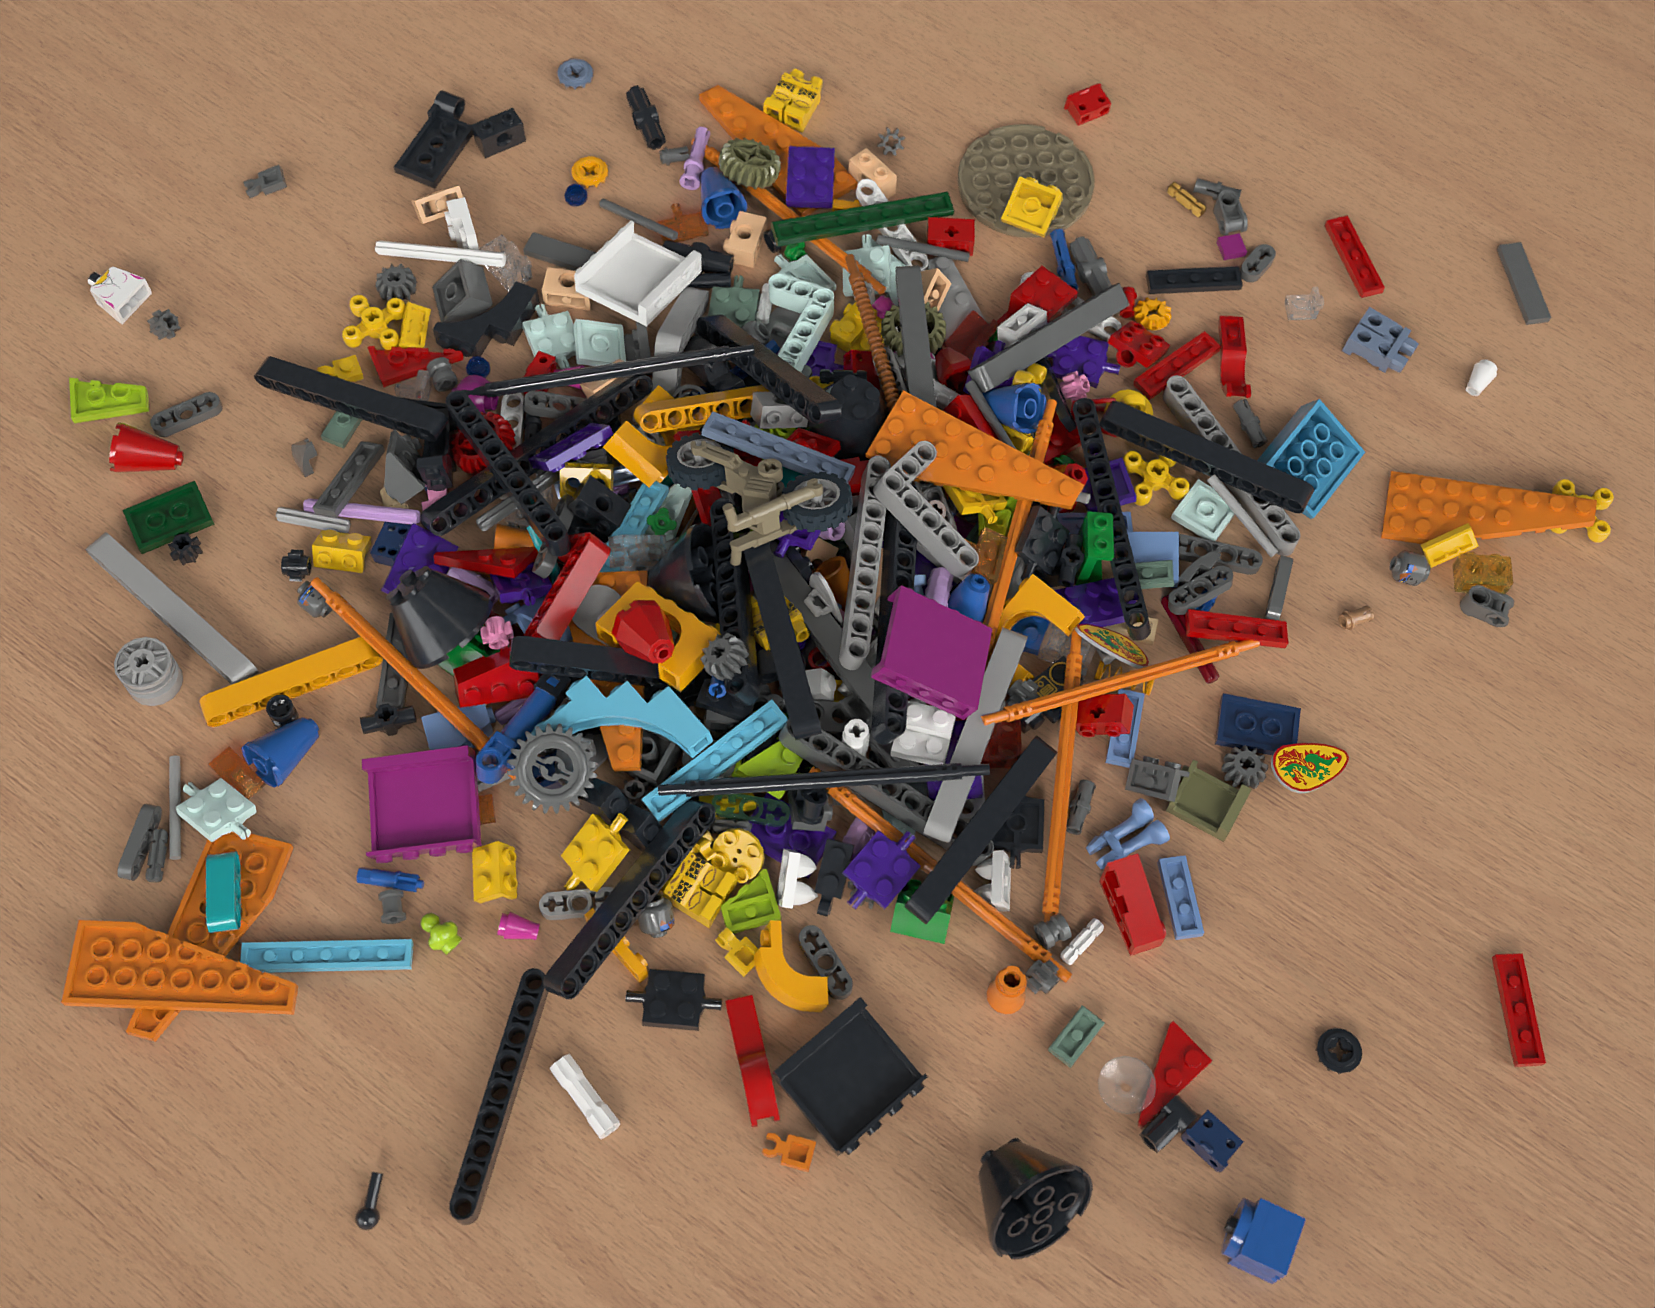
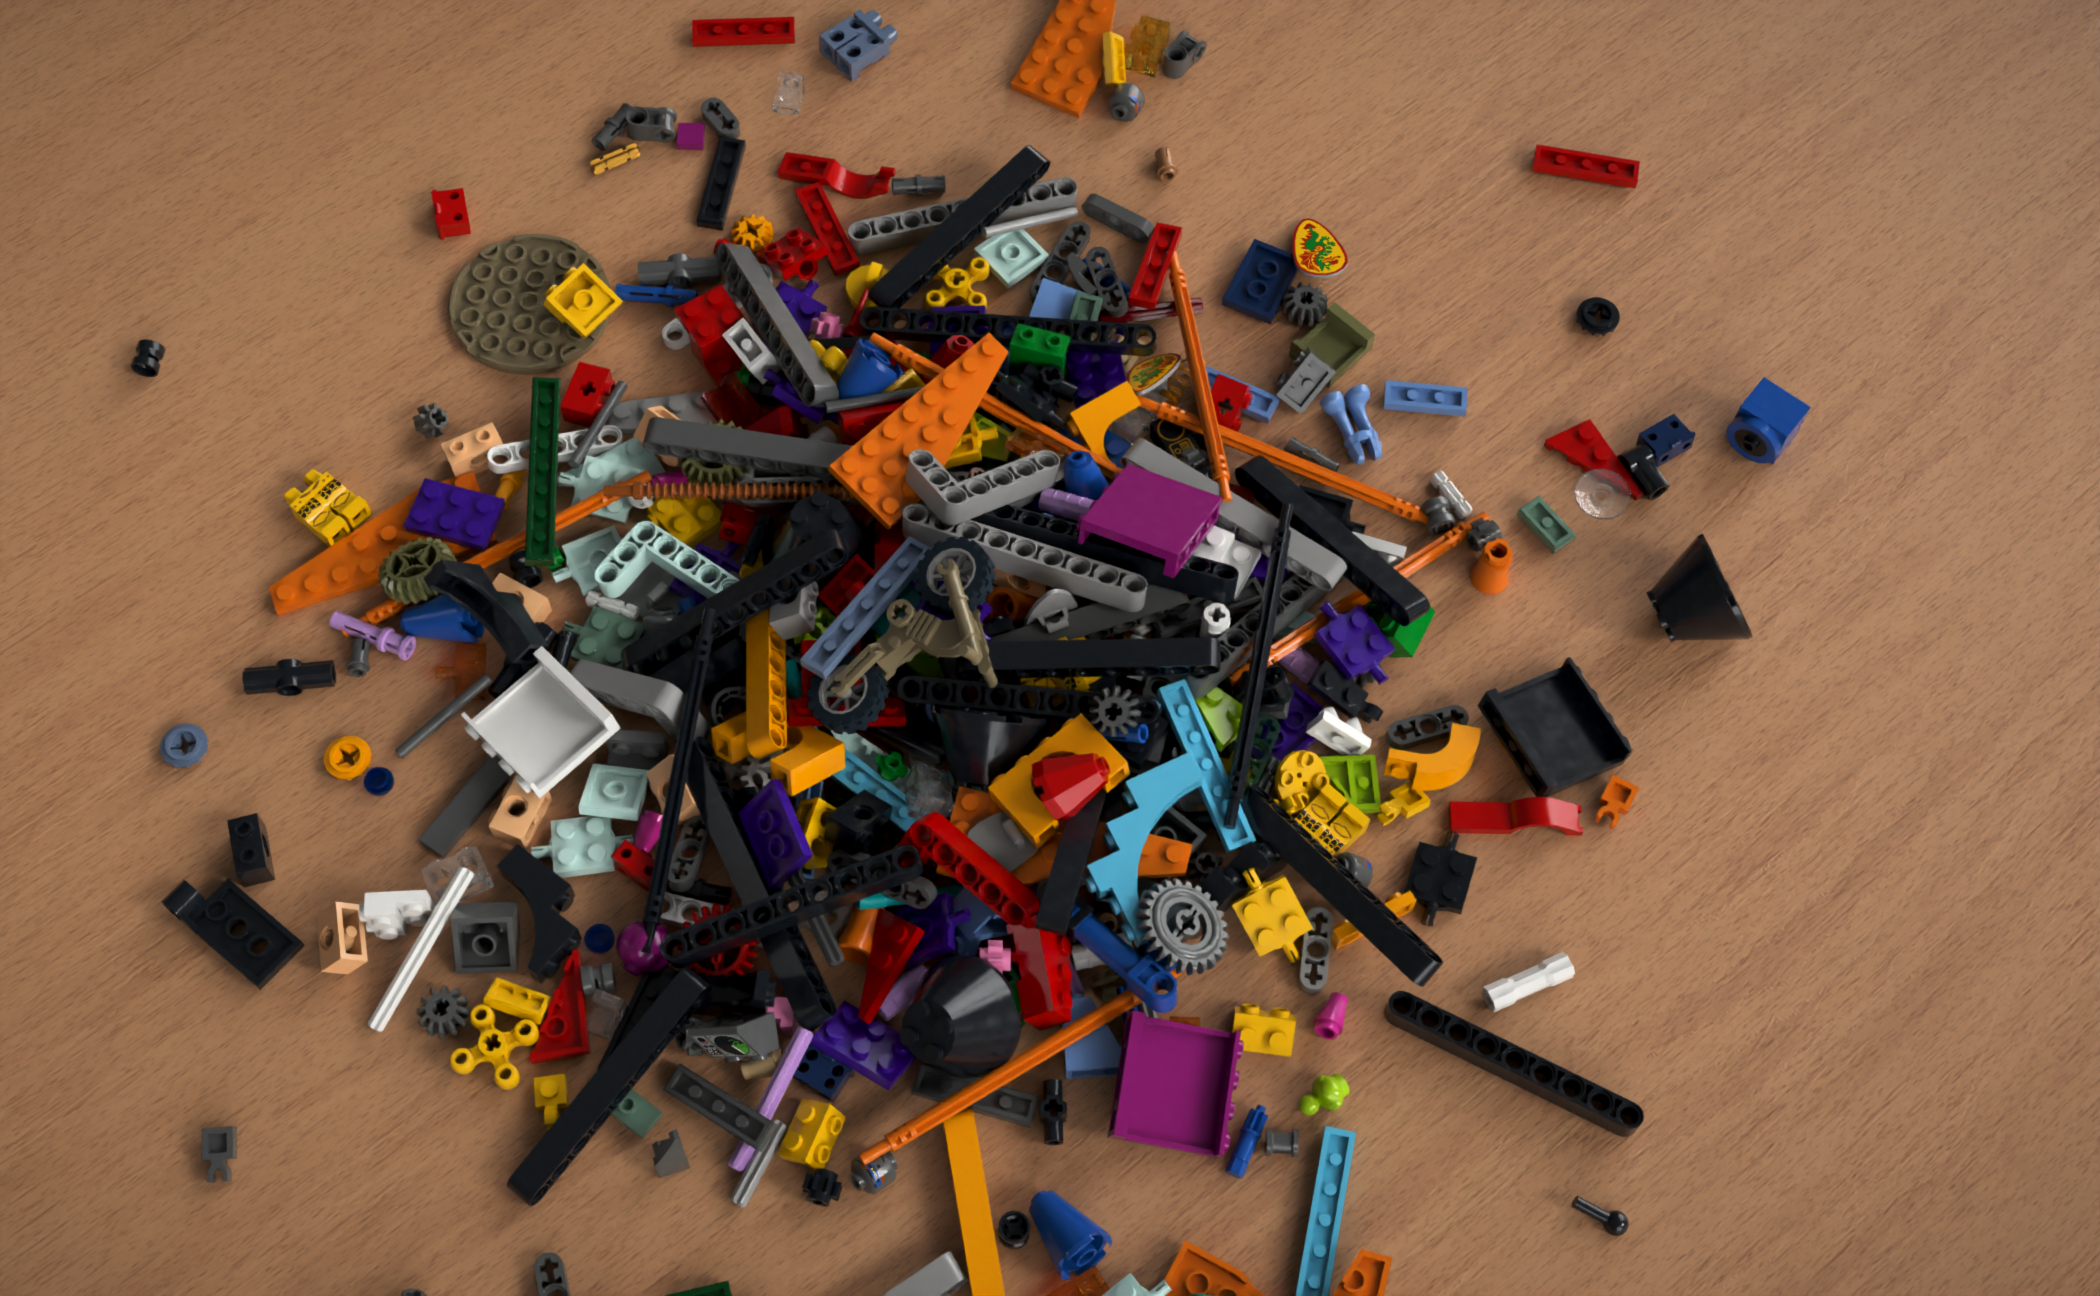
camera: 75 degrees left, 0 degrees up
red wedge [1099,853,1166,956] -> none
dark azure slope [1257,399,1365,519] -> none
none -> black arch [424,560,549,665]

